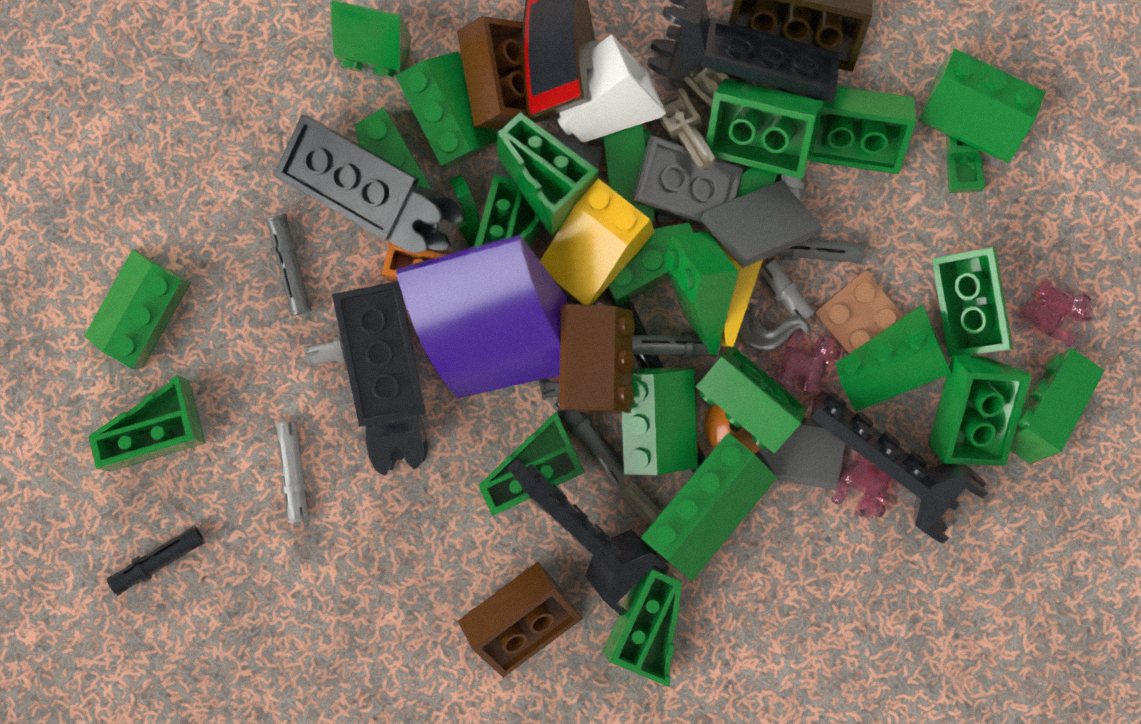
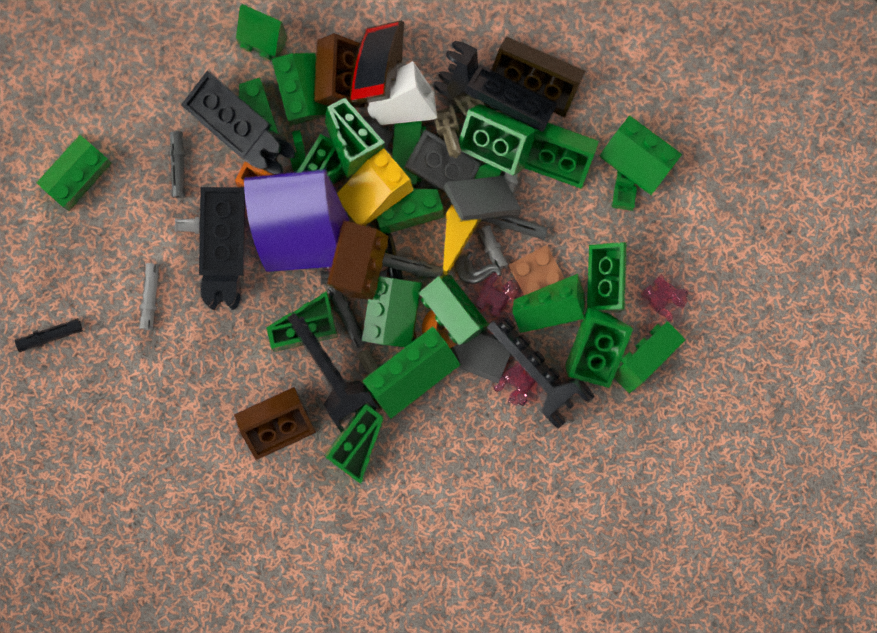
camera: 20 degrees right, 5 degrees down
green wedge [88,375,206,472] -> none
green slope [664,232,739,355] -> none

